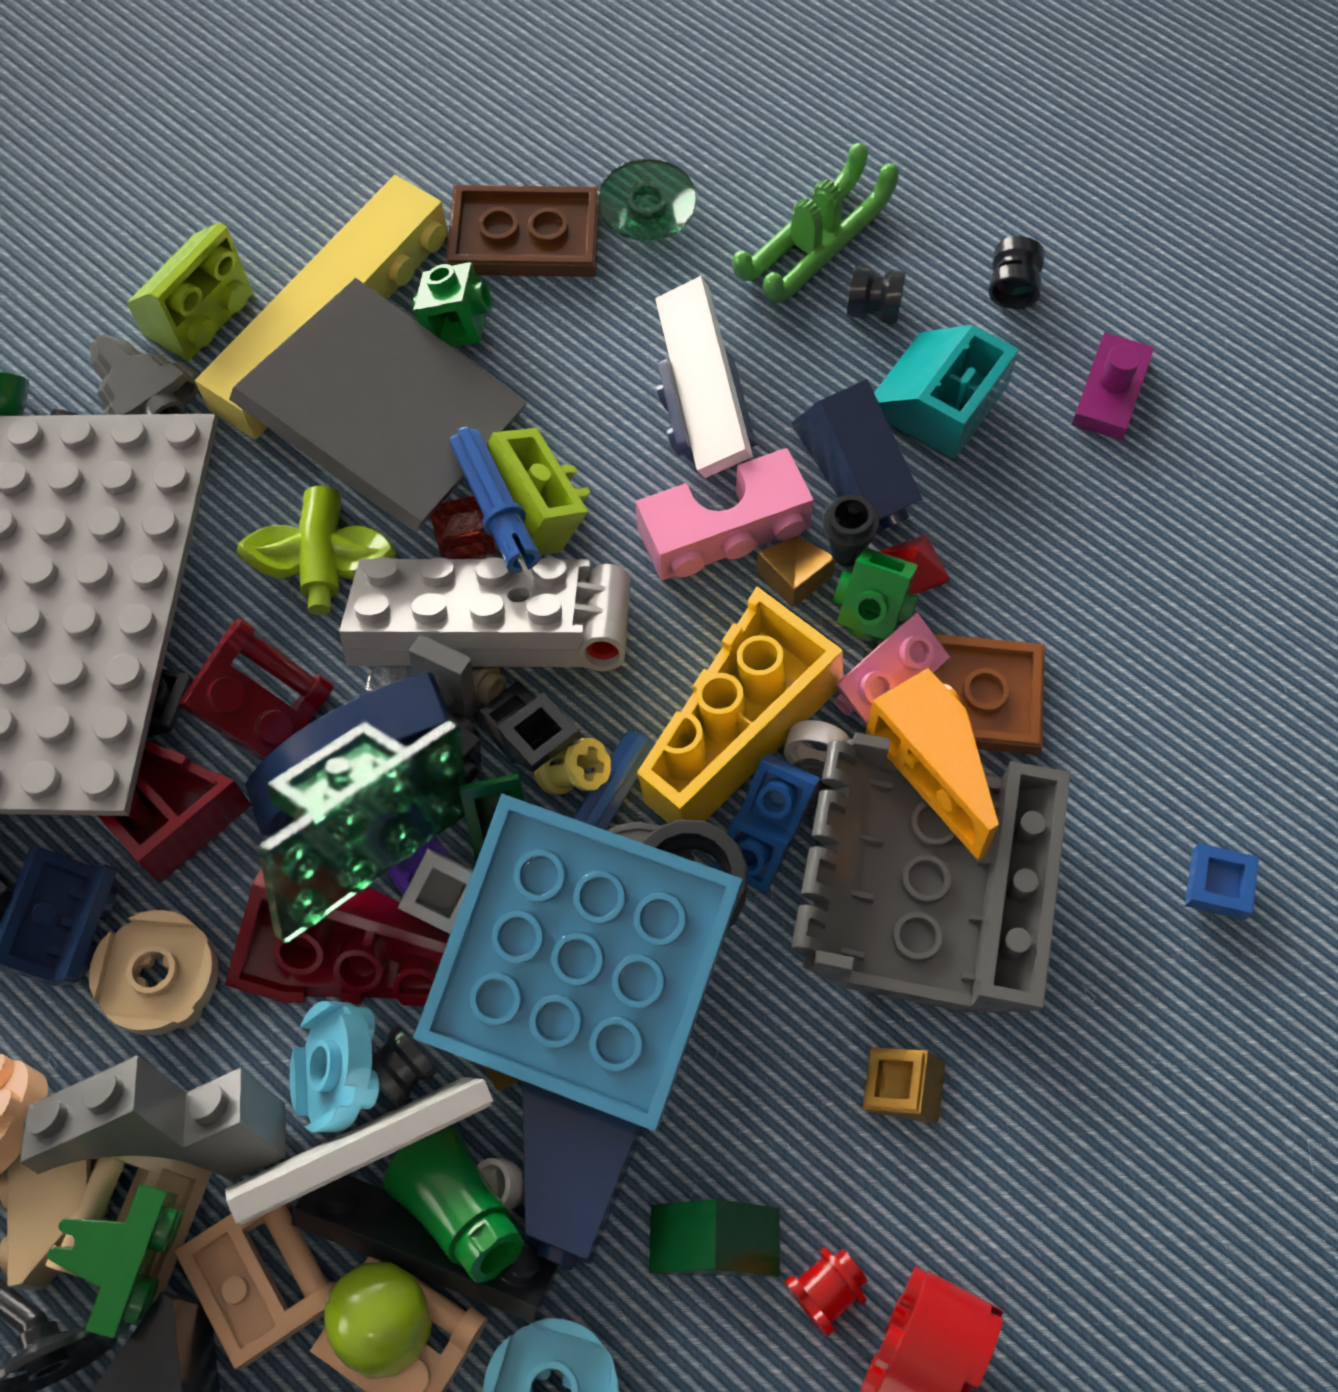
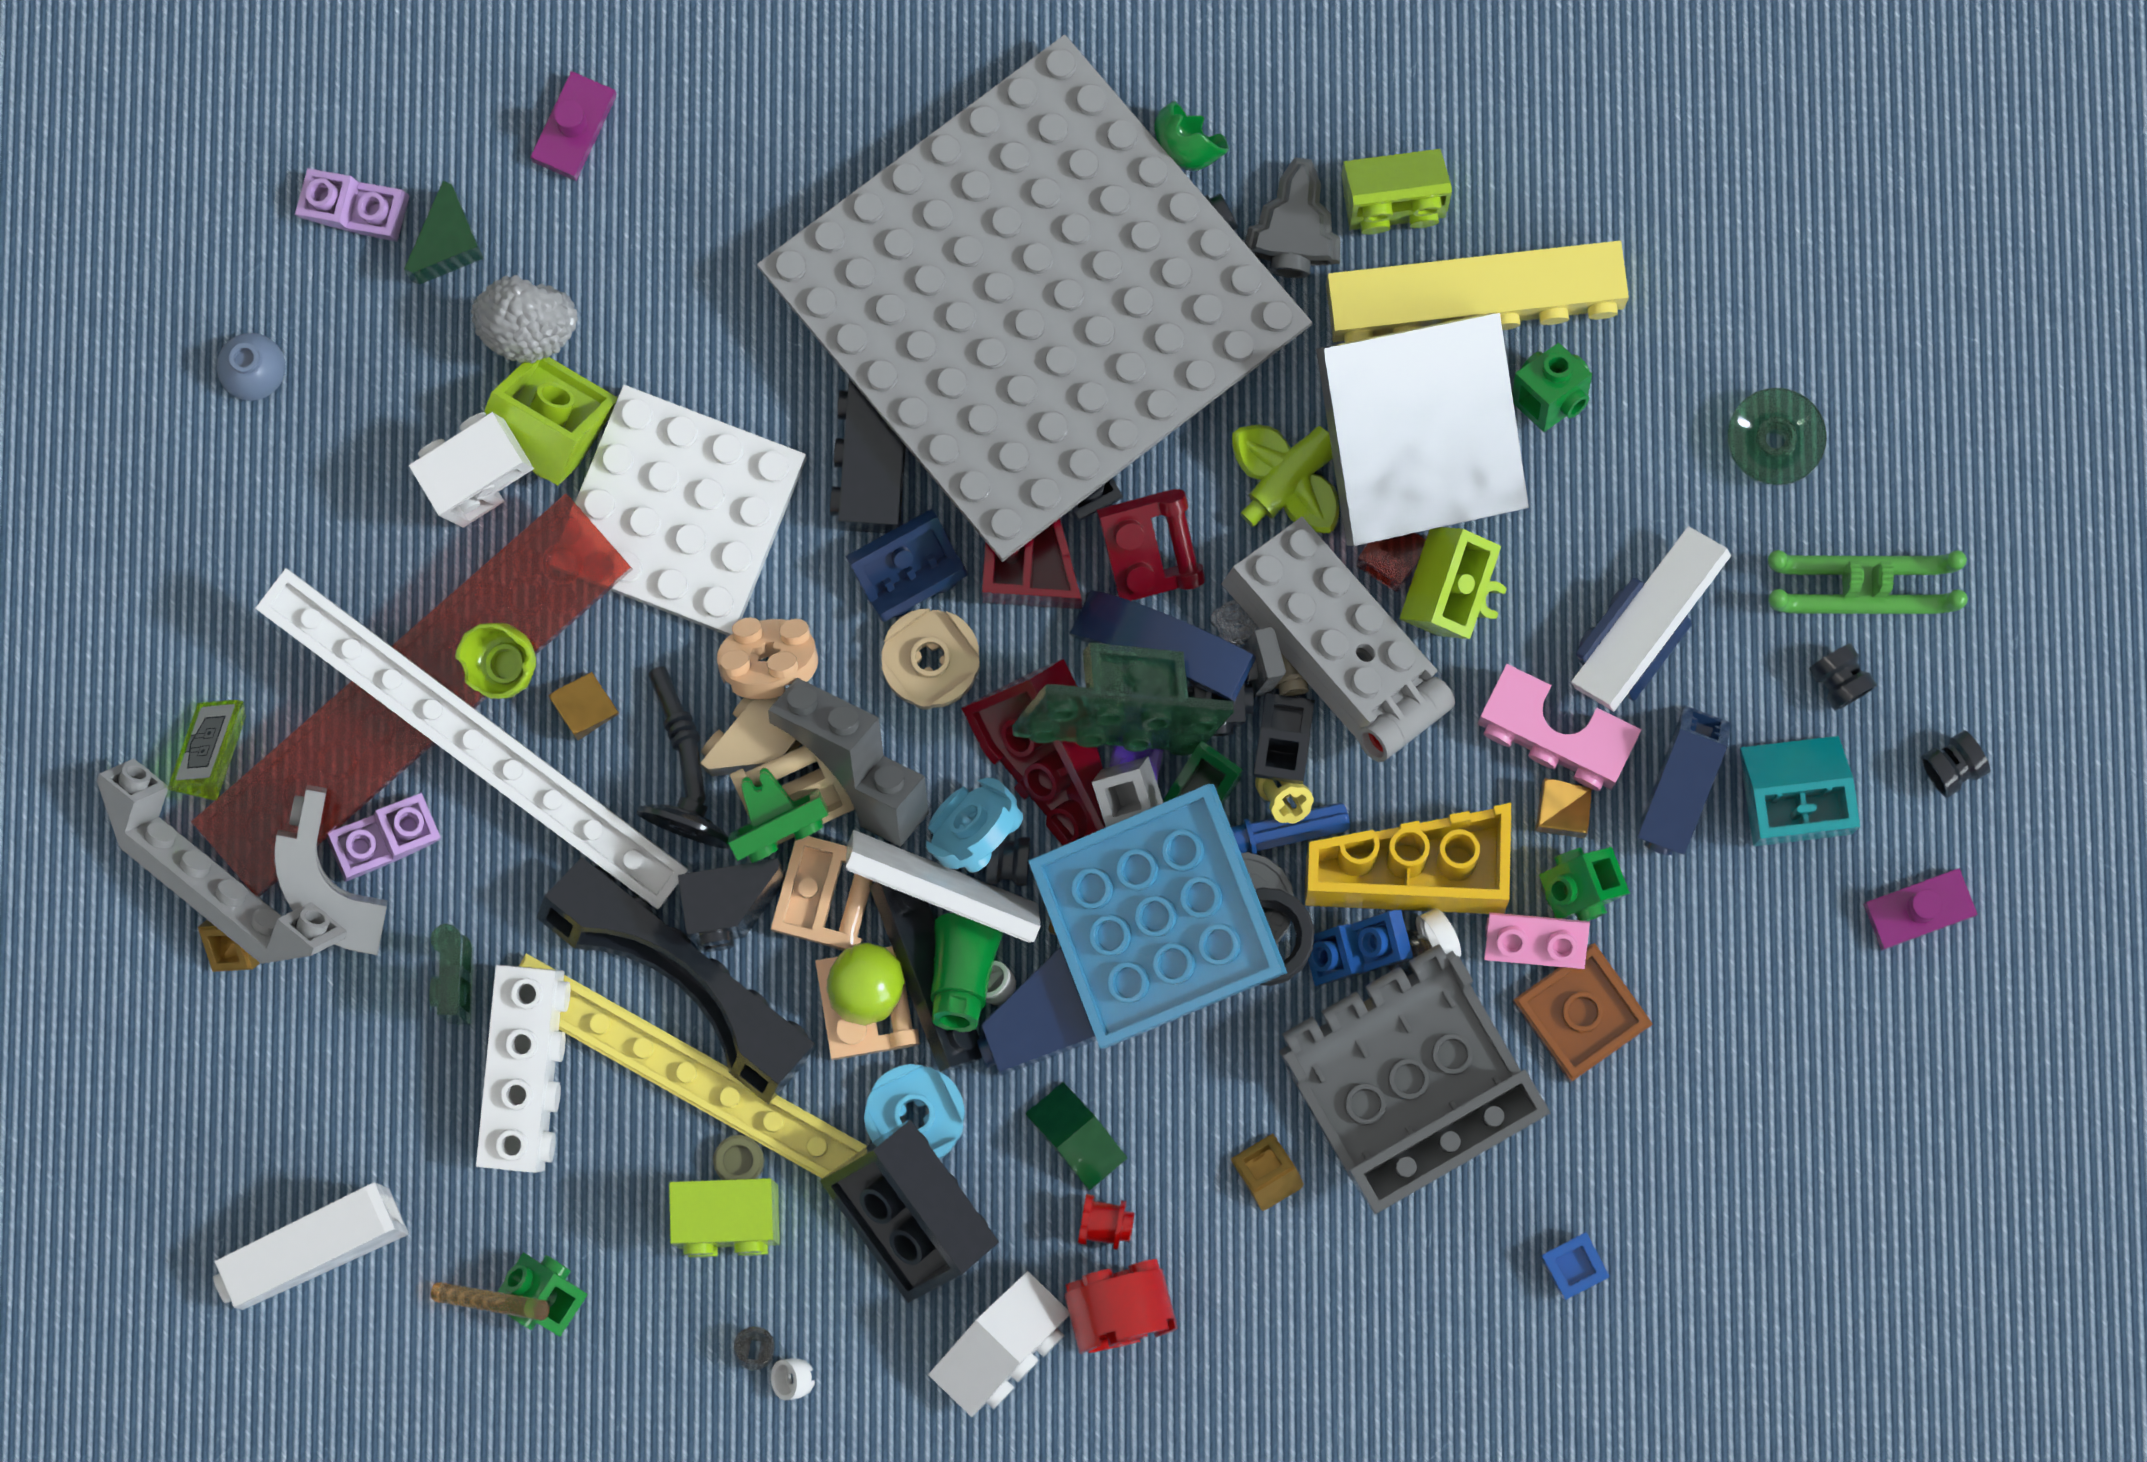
camera: 50 degrees right, 15 degrees up
reddish brown tile [445,185,600,277] -> none
blue axle [450,426,541,573] -> none
black cone [823,495,879,566] -> none
light orange slope [865,668,999,860] -> none
red slope [879,534,950,594] -> none

